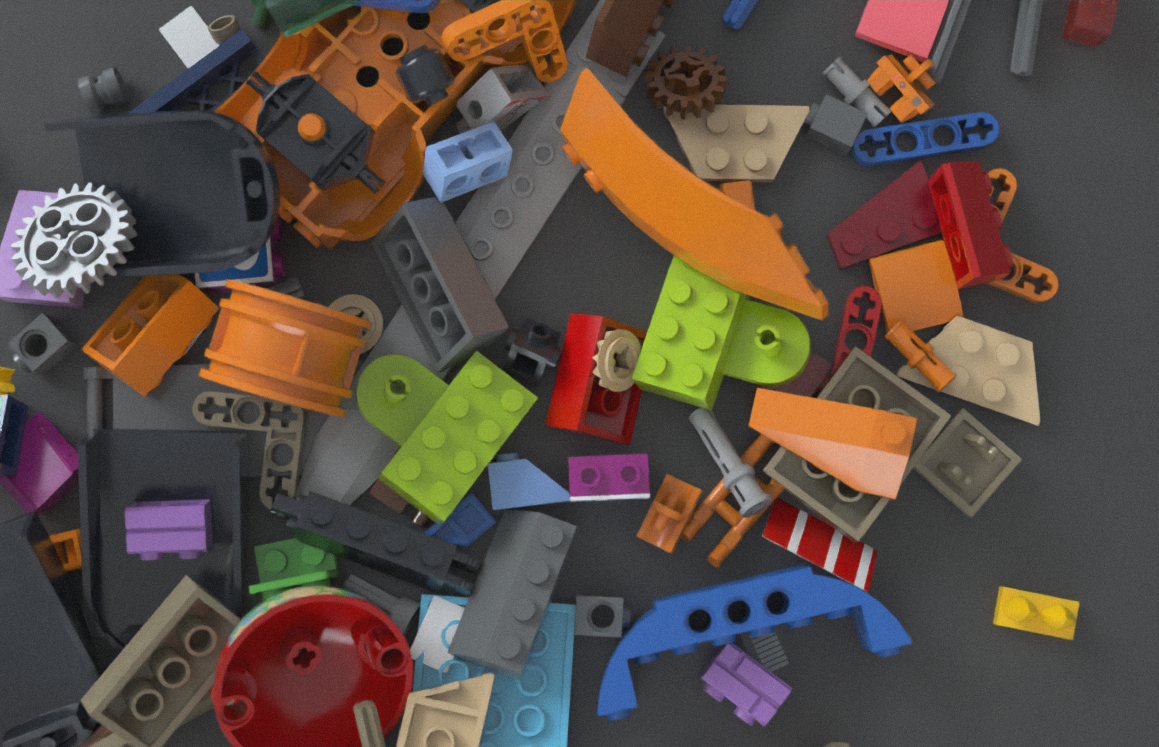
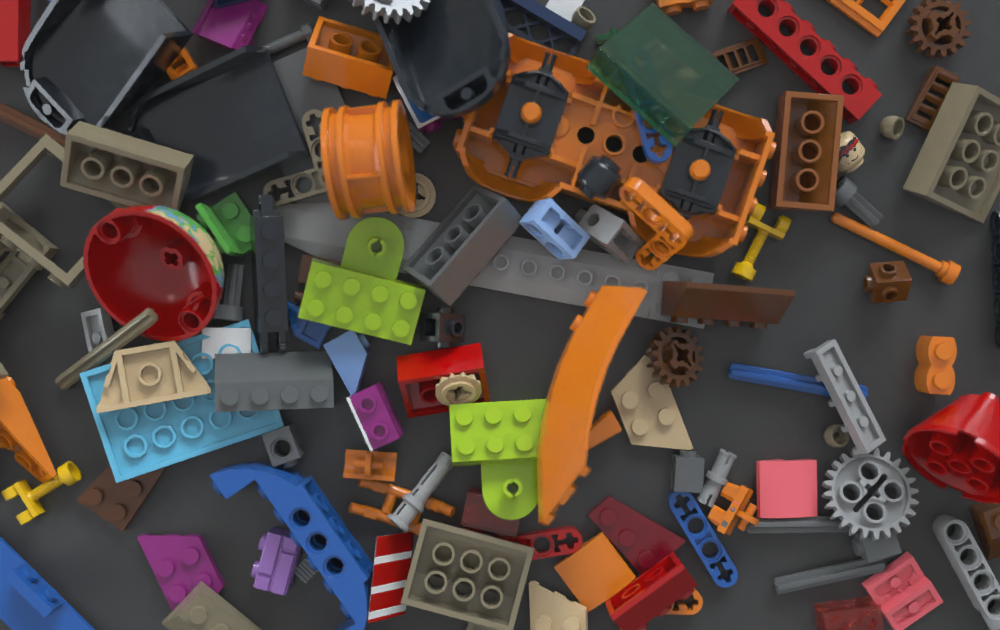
camera: 65 degrees right, 5 degrees up
medium lavender brick [125,499,213,560] -> none
orange wedge [748,388,917,500] -> none
orange pin [885,320,957,393] -> none

